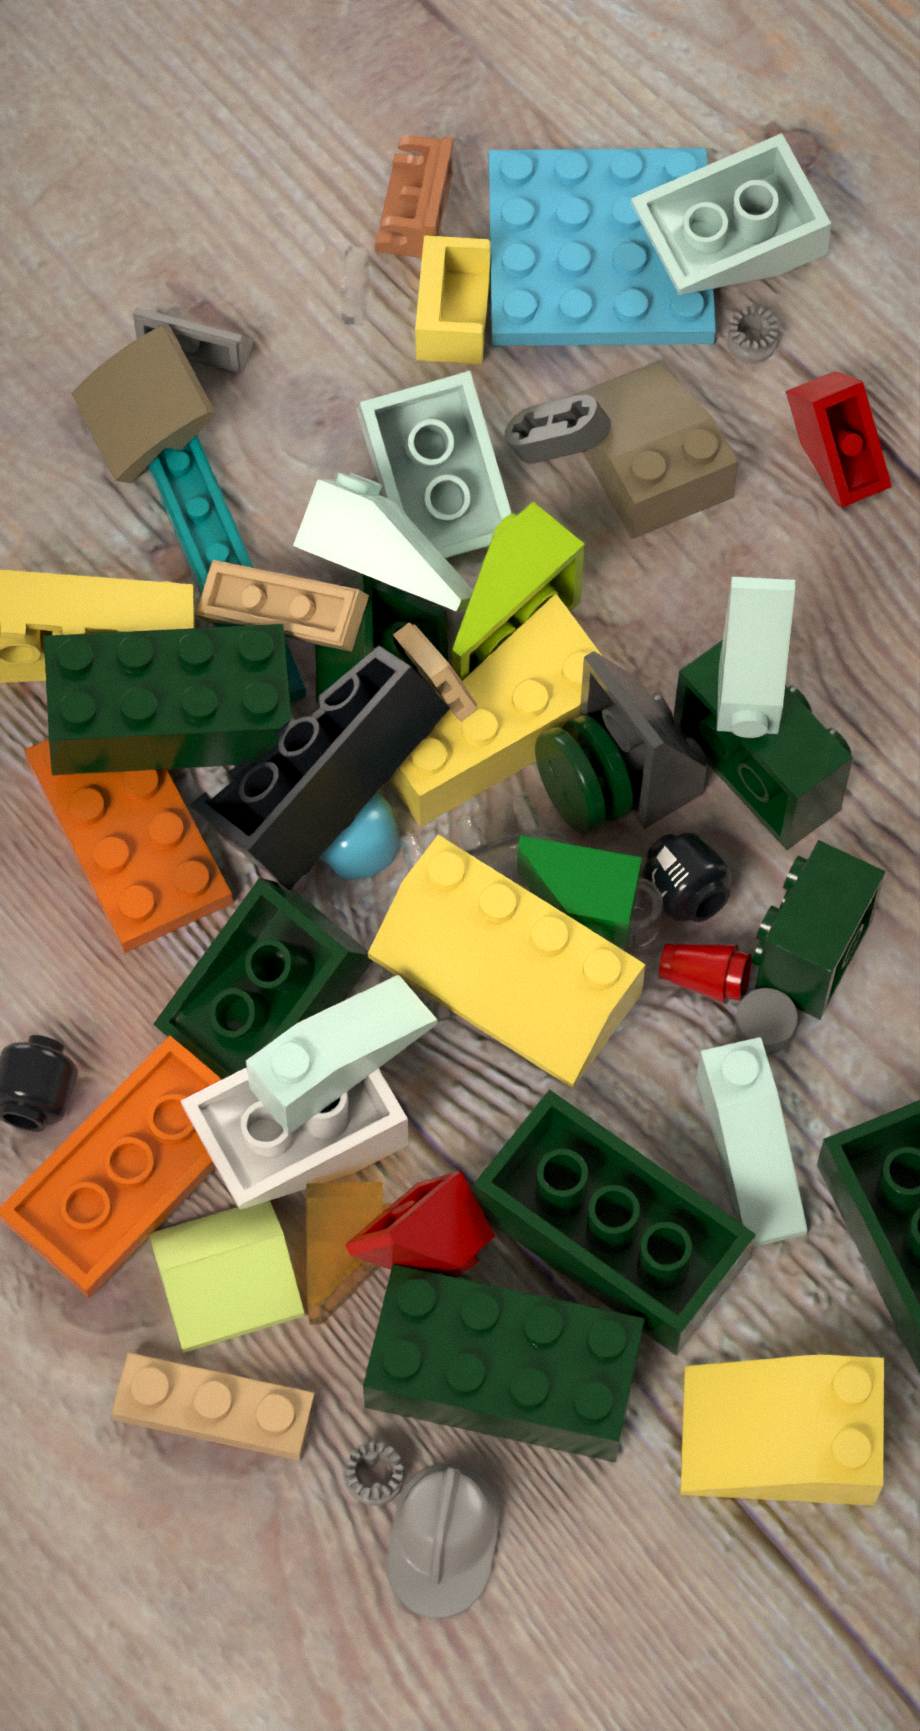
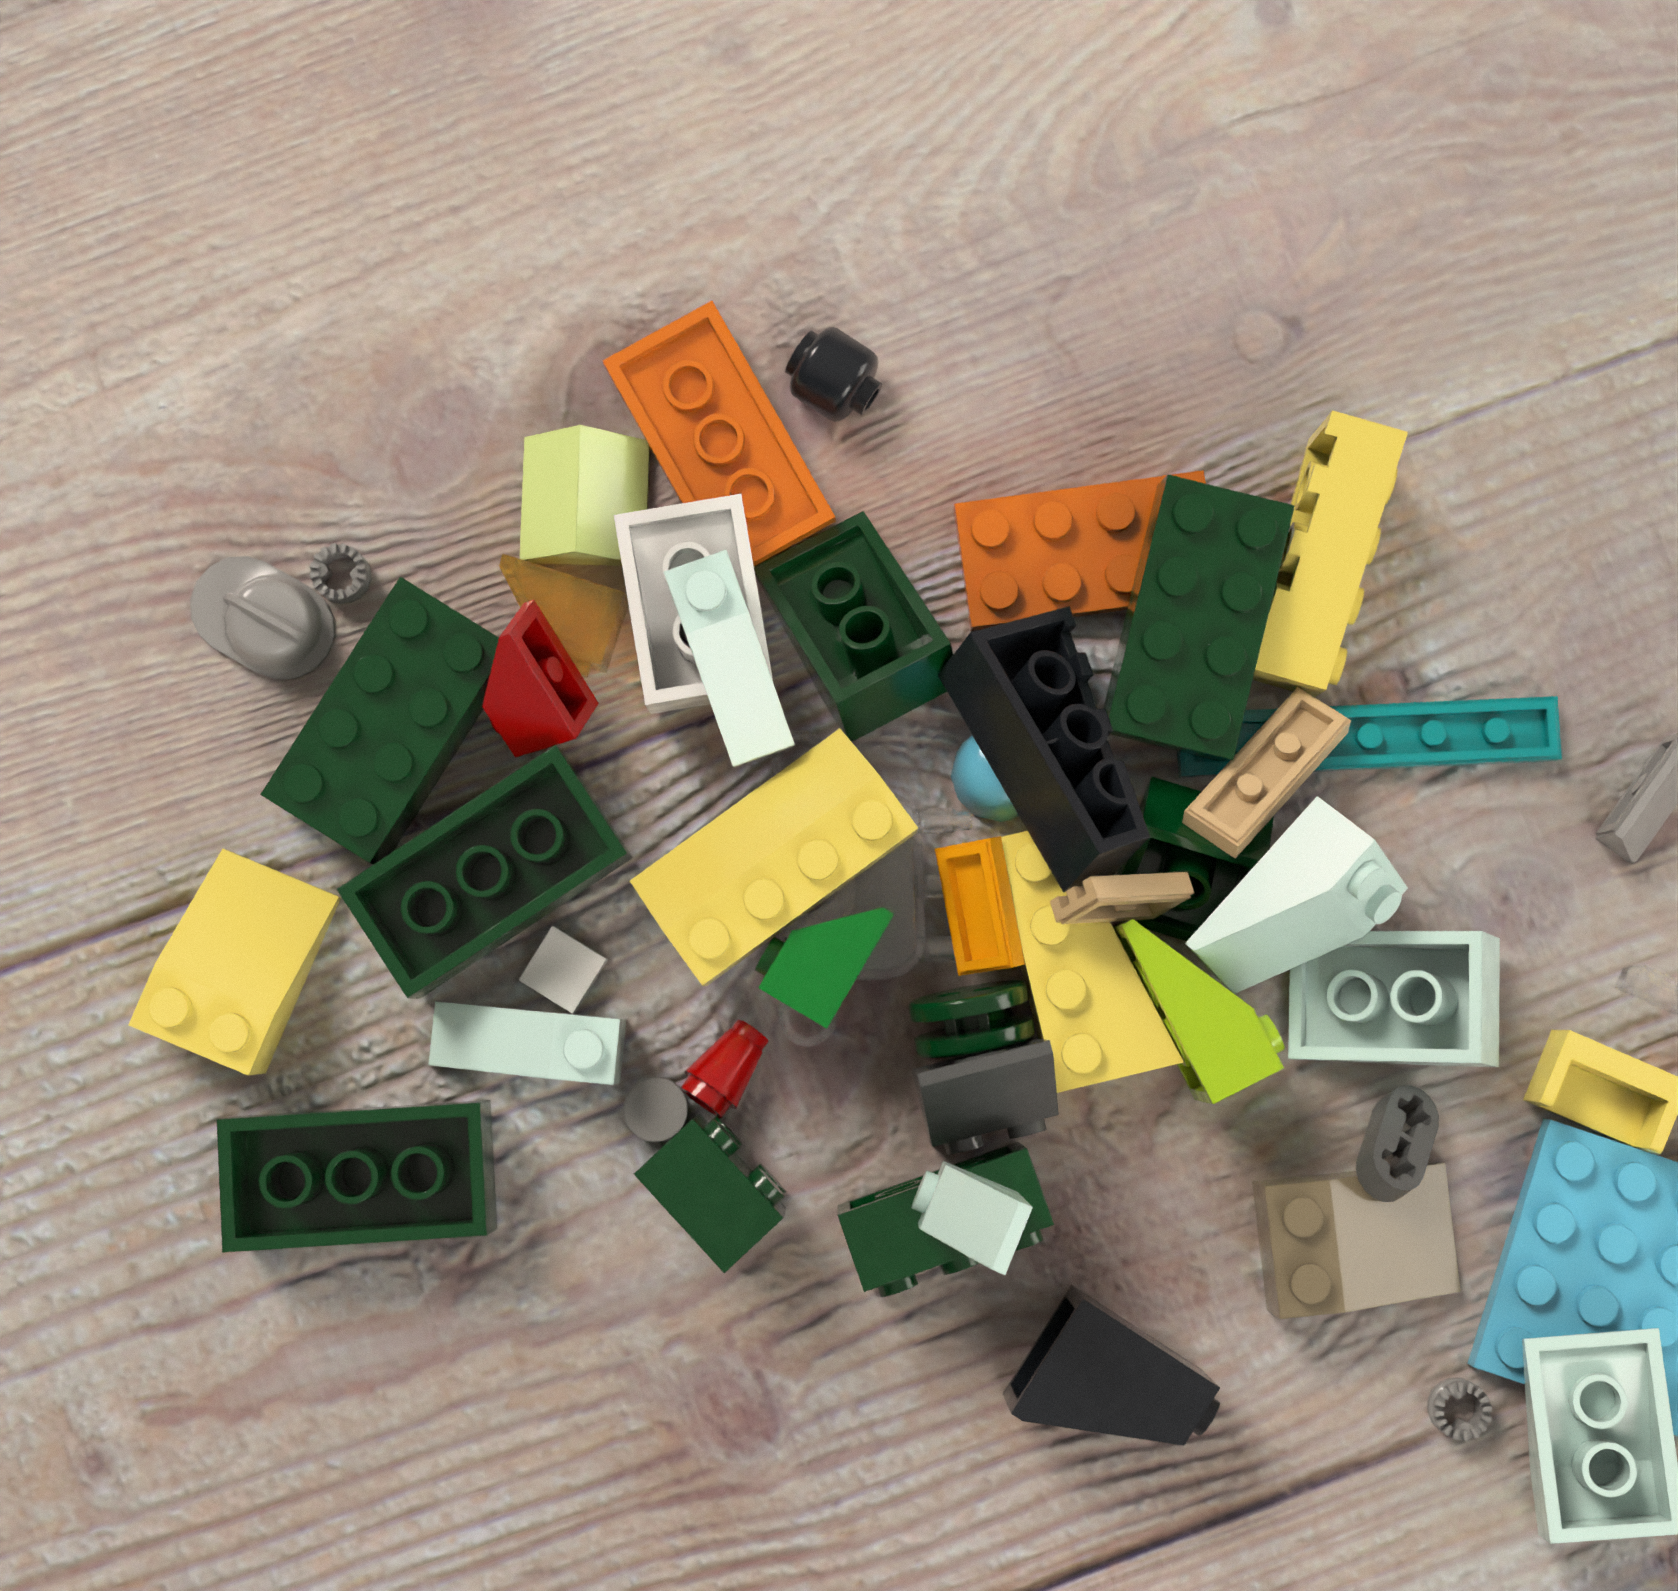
camera: 110 degrees right, 20 degrees up
dark tan slope [71,325,216,483] -> none
tan plate [111,1353,315,1461] -> none
black head [642,833,732,922] -> none
red slope [785,371,892,508] -> none
none -> white tile [519,926,608,1014]
none -> light orange tile [934,836,1025,976]
none -> black slope [1002,1284,1220,1446]

